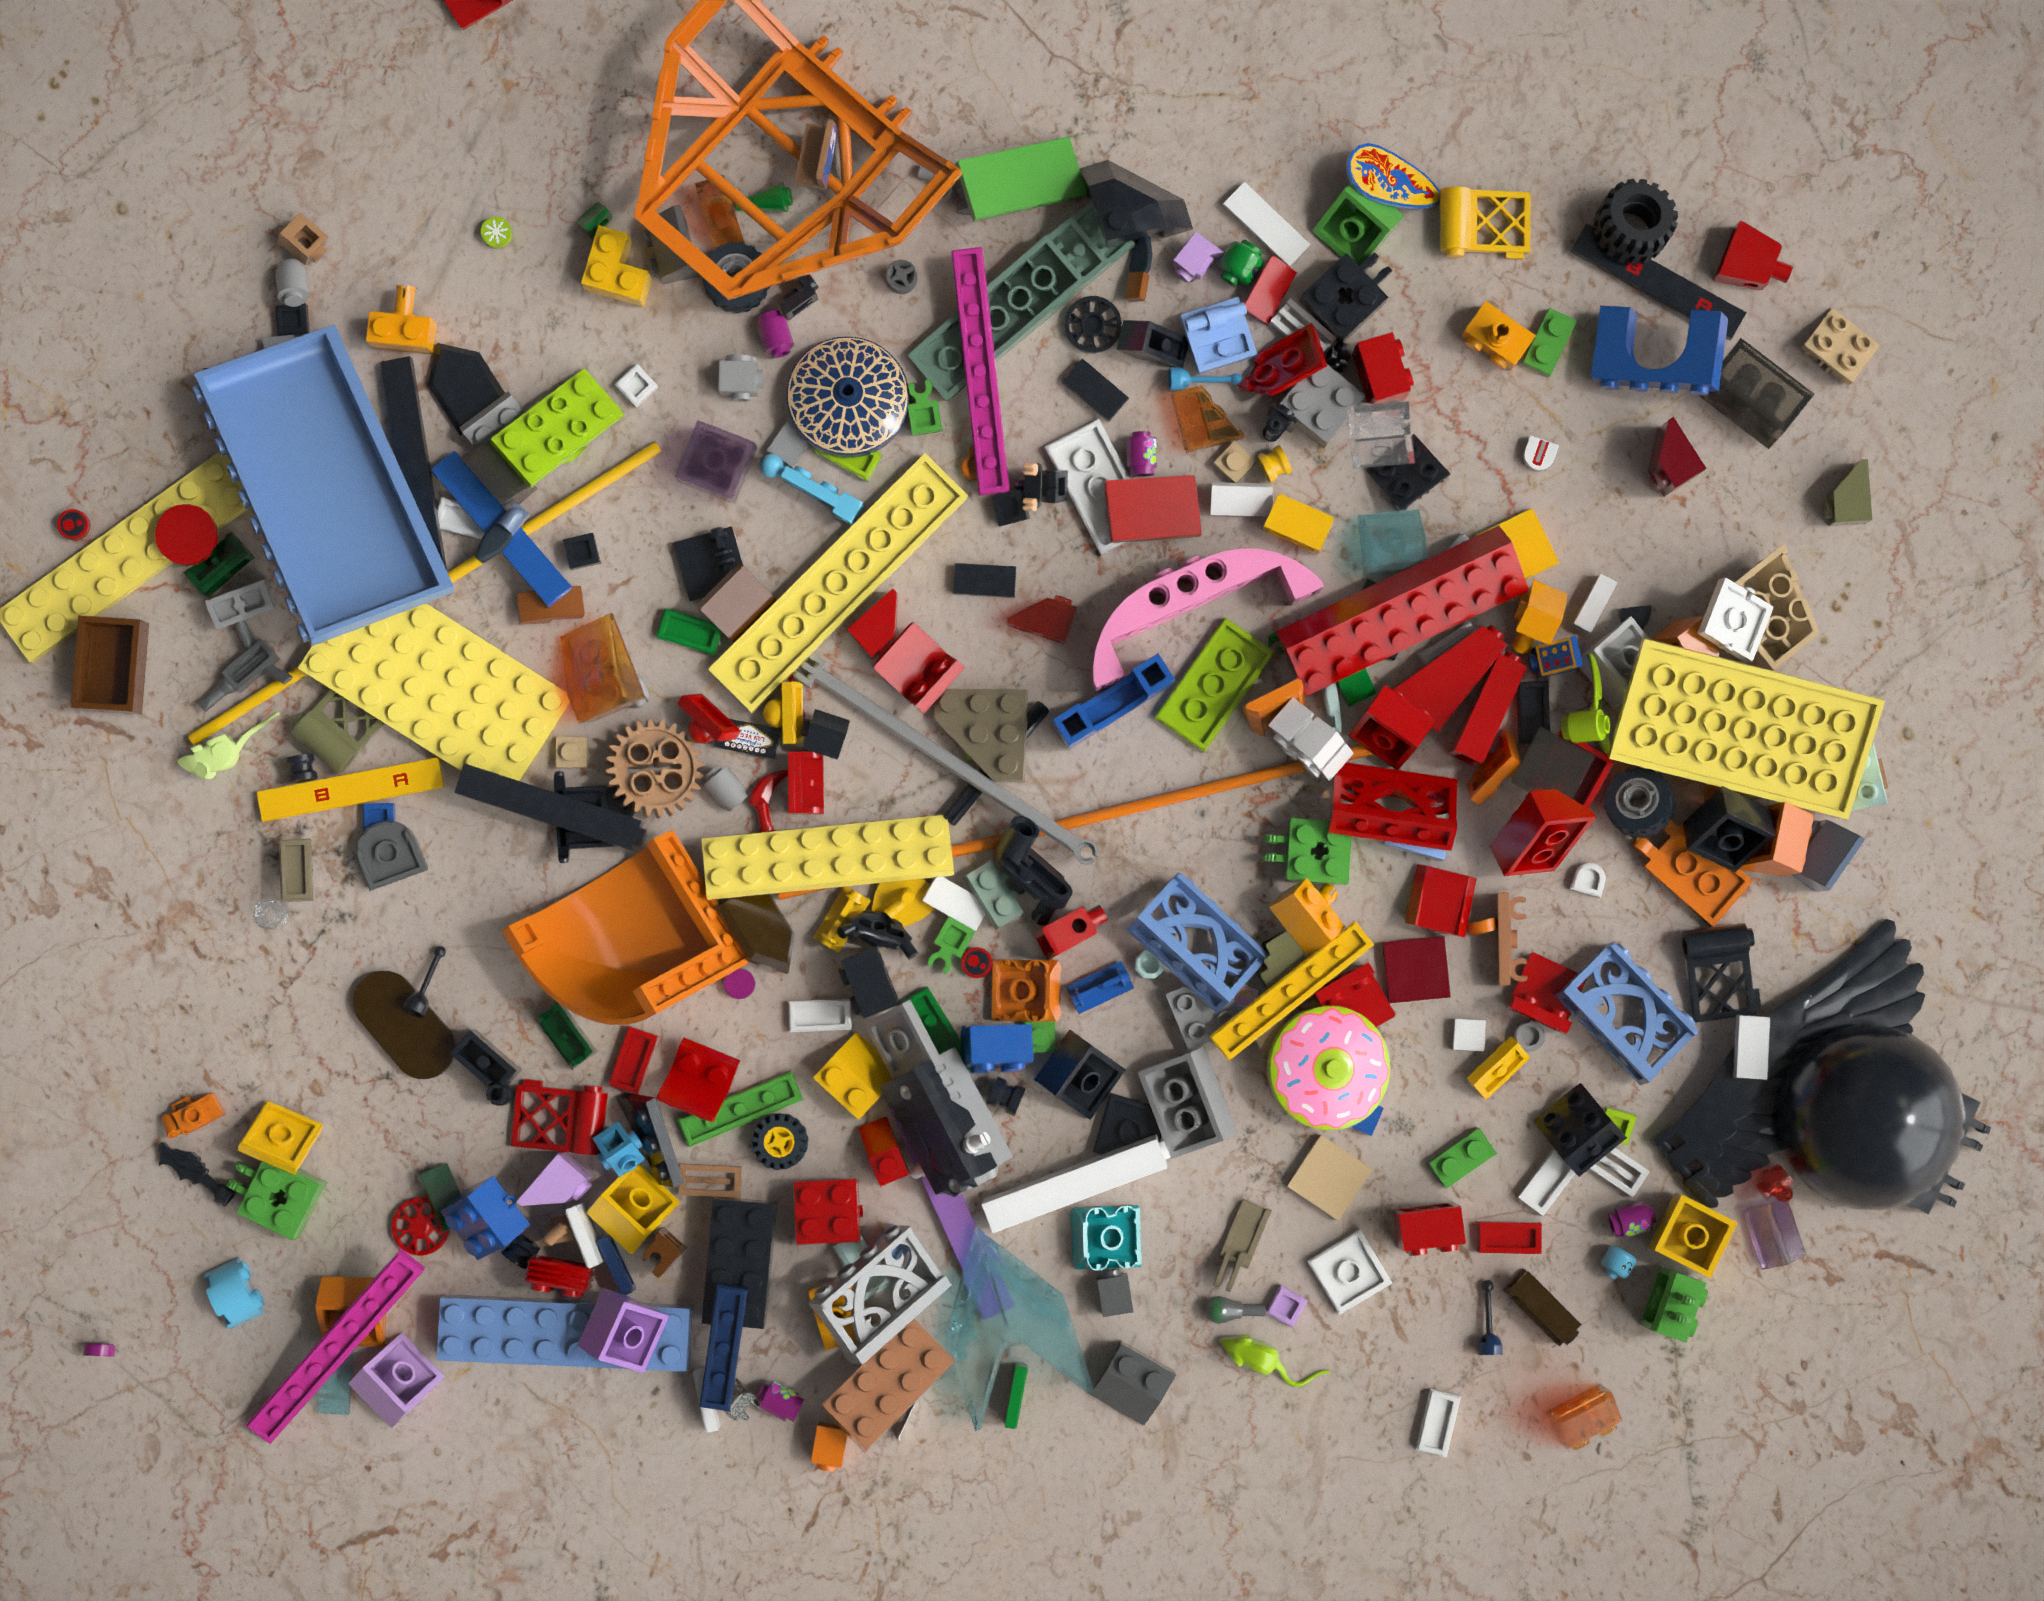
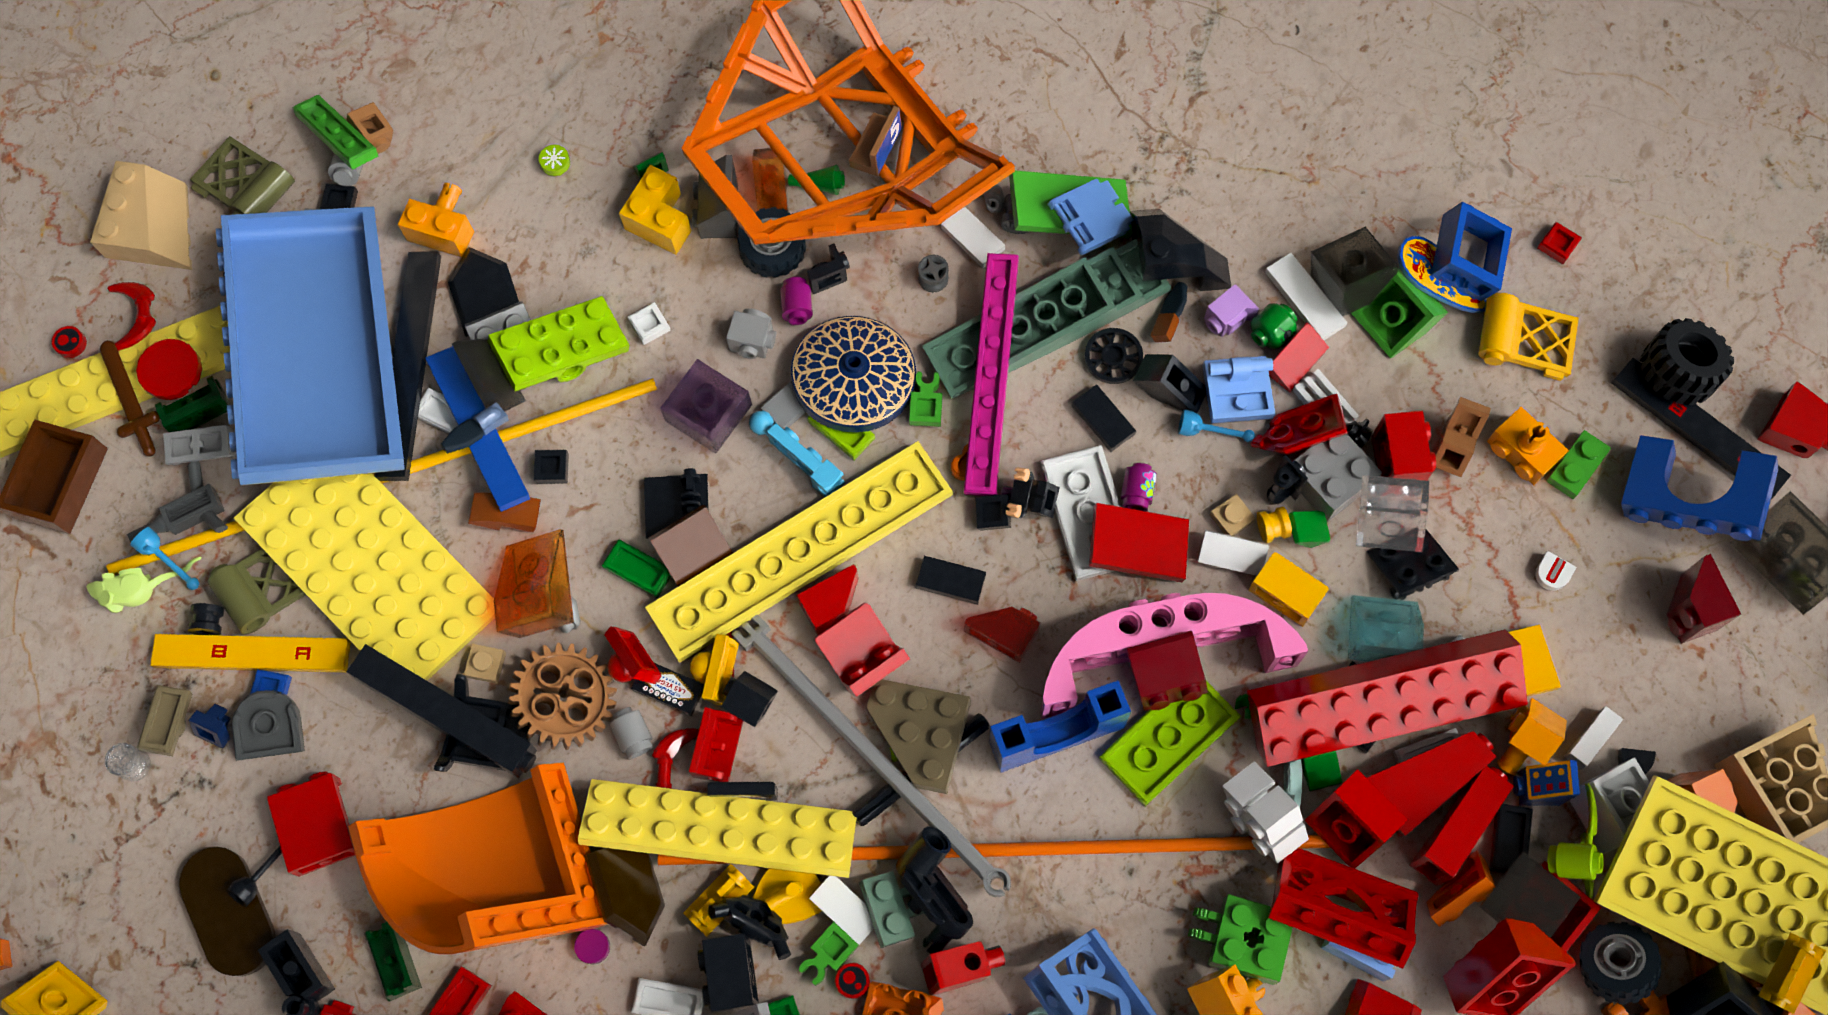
camera: 15 degrees right, 15 degrees down
clear orange wing [1171,385,1244,453] -> none
orange slope [1242,679,1306,737] -> none
black hinge [1299,253,1393,344] -> none
white plate [1697,577,1774,663] -> none
none -> tan wedge [90,161,192,270]
none -> reddish brown sword [100,340,160,457]
none -> red piece [107,282,156,351]
none -> dark azure hinge [130,527,200,590]
none -> dark blue tile [188,704,231,749]
none -> olive piece [190,136,295,215]
none -> red panel [267,771,355,877]
none -> bright green tile [292,95,379,170]
none -> black tile [707,782,778,801]
none -> white tile [941,207,1005,268]
none -> medium blue plate [1047,178,1134,256]
none -> dark red slope [1127,630,1208,711]
none -> green slope [1289,511,1331,548]
none -> clear smoke slope [1311,226,1399,316]
none -> blue window [1431,201,1512,301]
none -> medium nougat brick [1434,397,1491,477]
none -> red tile [1537,222,1582,264]
none -> yellow hinge [1758,932,1826,1014]

